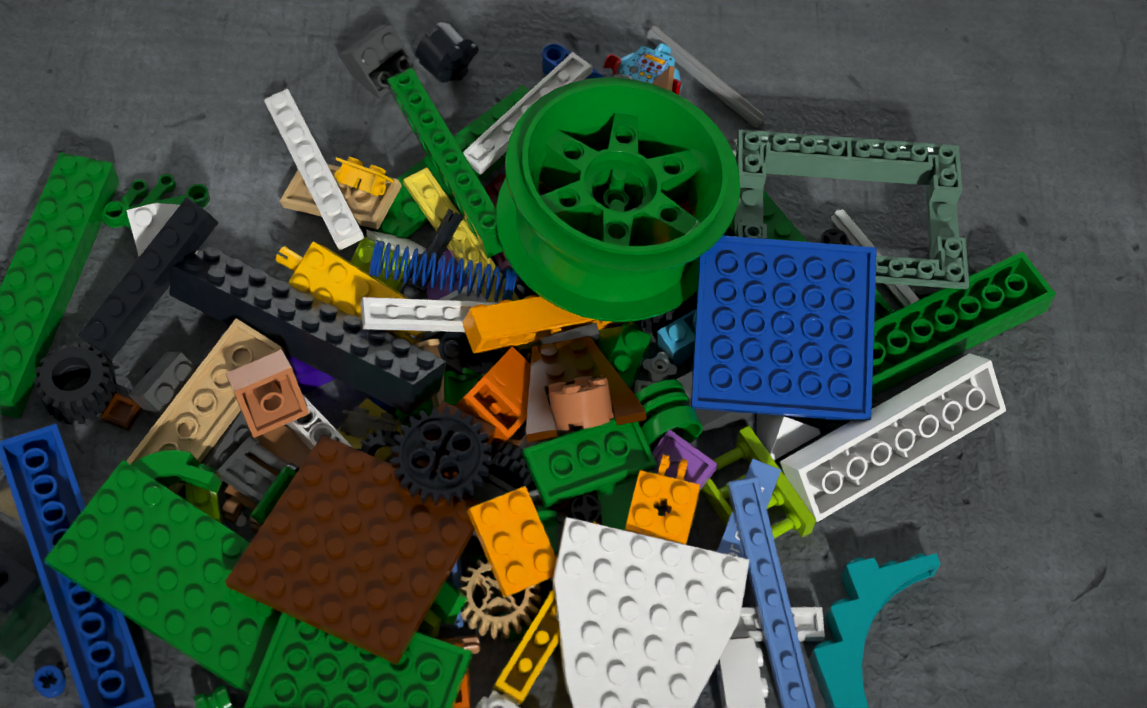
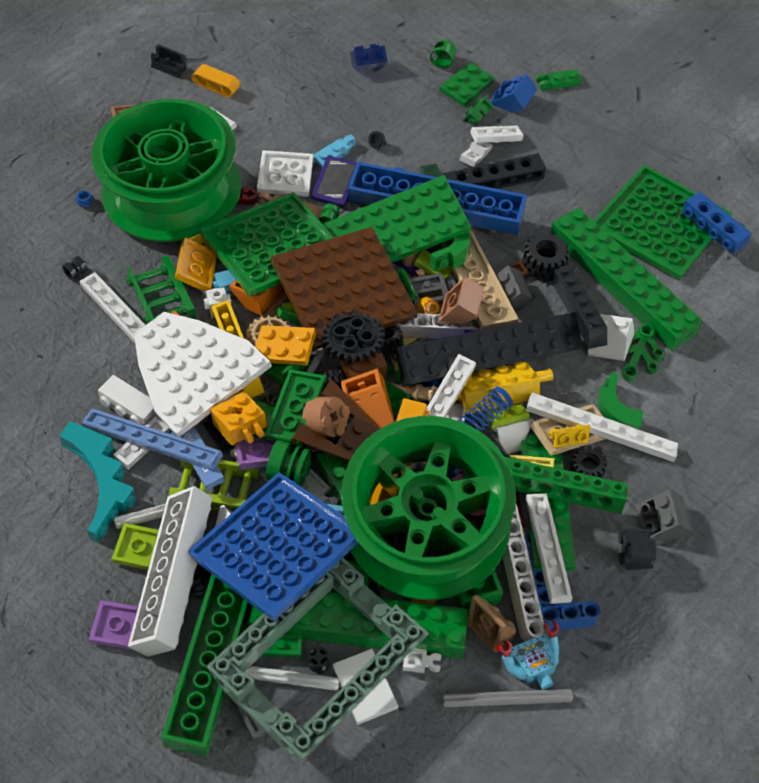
camera: 130 degrees right, 5 degrees down
none -> medium lavender plate [89,600,139,650]
none -> lime plate [112,523,159,570]
none -> white axle [114,504,166,529]
none -> white tile [332,649,398,725]
none -> light orange hat [416,297,439,314]
none -> black tyre [570,446,608,478]
none -> green arch [597,372,643,430]

